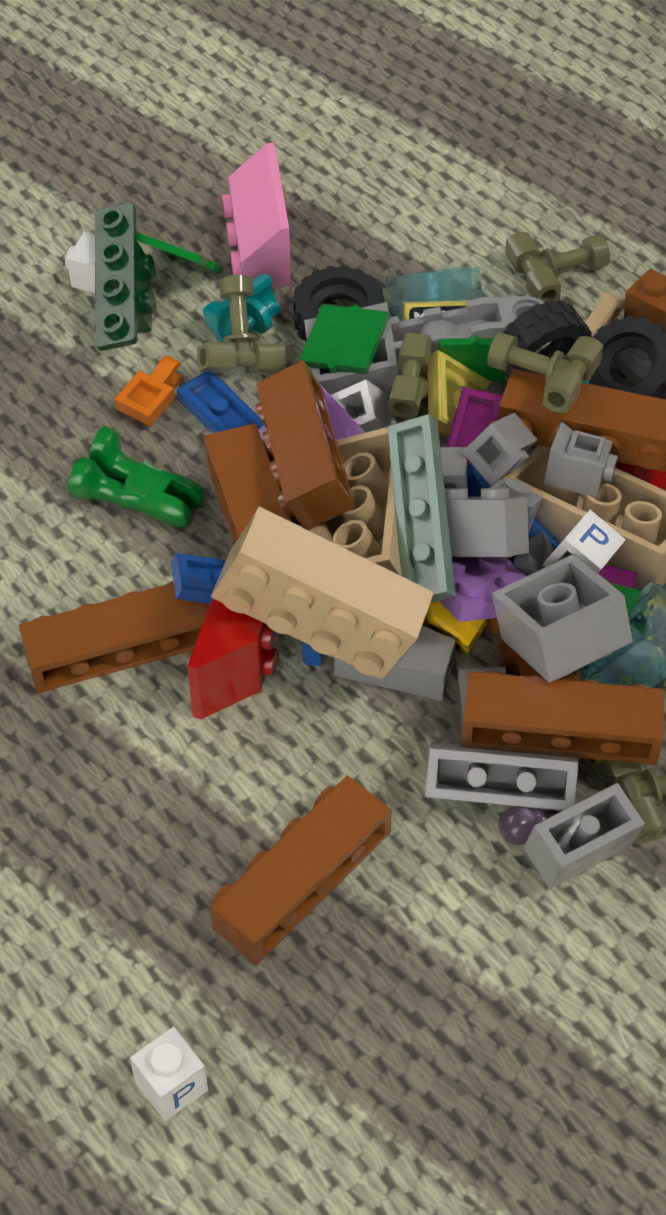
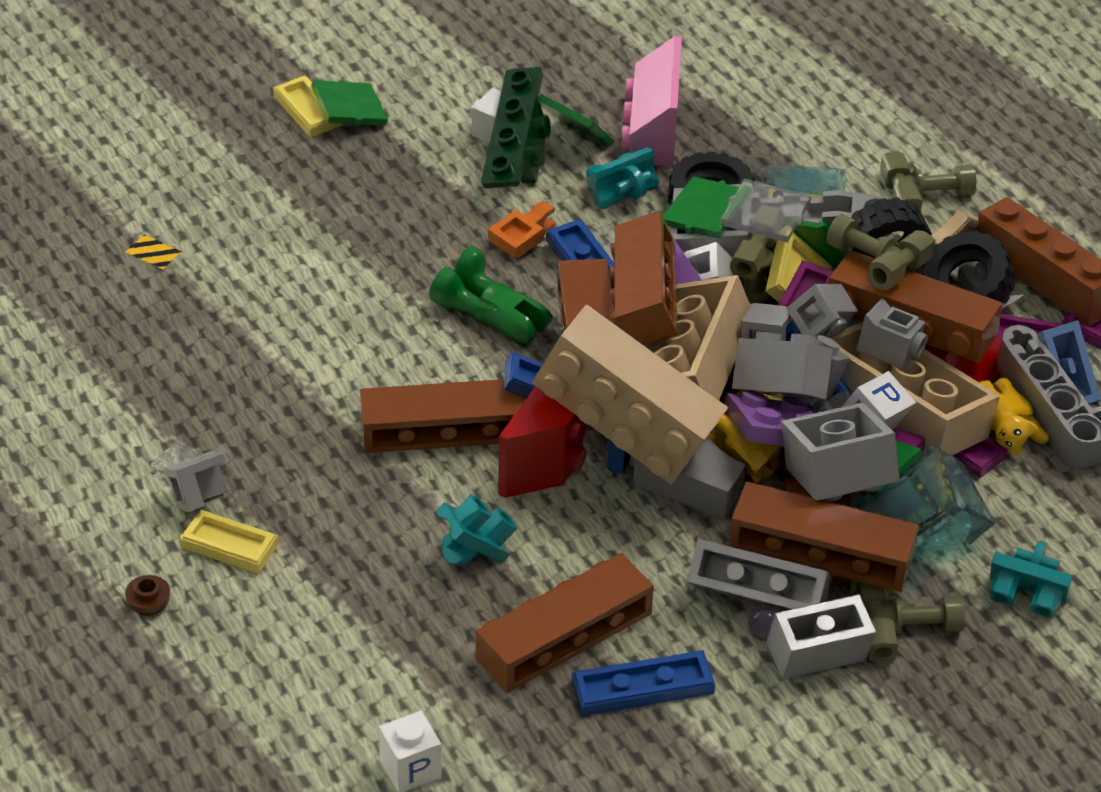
camera: 10 degrees right, 10 degrees down
olive bar [197,275,287,374] -> none
sand green plate [387,414,456,603] -> none
none -> teal hips [436,494,517,566]
none -> blue tile [571,650,715,716]
none -> clear piece [721,179,811,243]

